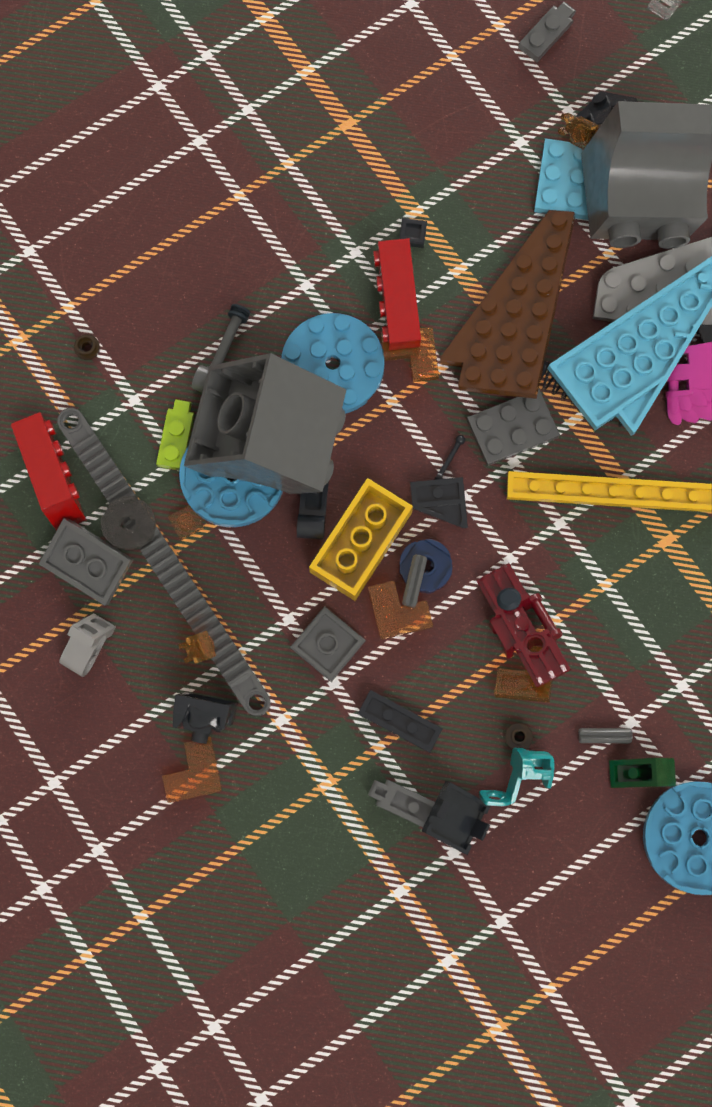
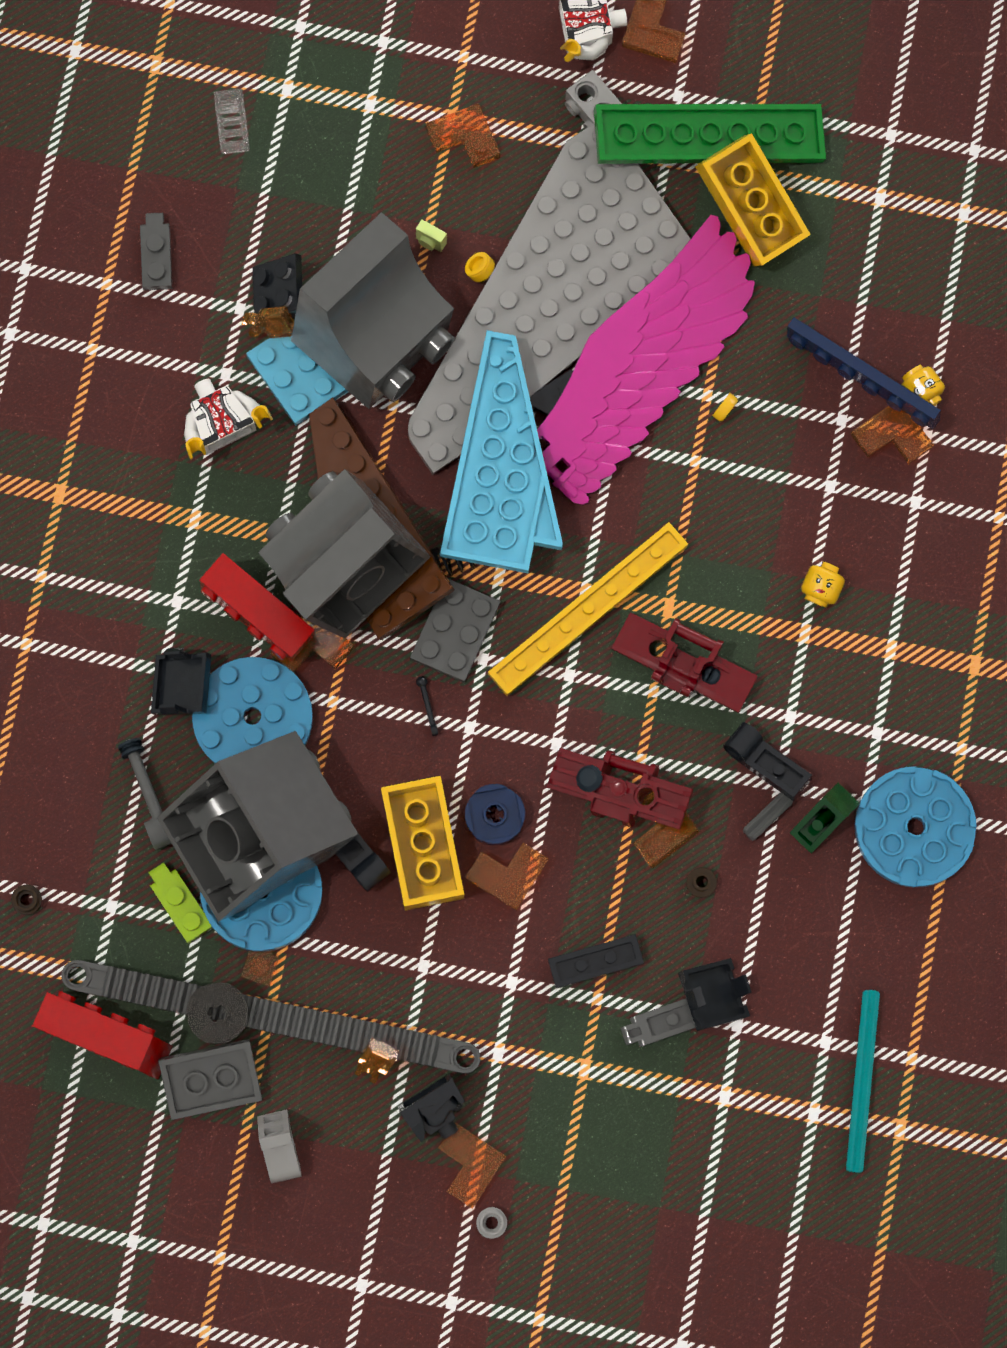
camera: 50 degrees left, 0 degrees up
dark grey tile [290,606,366,683] -> none
black tile [399,218,427,248] -> none
dark grey axle [402,554,427,607] -> none
black wing [410,477,468,528] -> none
teal piece [479,748,554,806] -> none
none -> black piece [151,648,211,715]
none -> torso [184,379,273,459]
none -> dark grey brick [258,469,431,639]
none -> light grey plate [476,1207,507,1239]
none -> dark red piece [611,612,758,713]
none -> black plate [723,722,812,801]
none -> teal axle [846,990,880,1173]

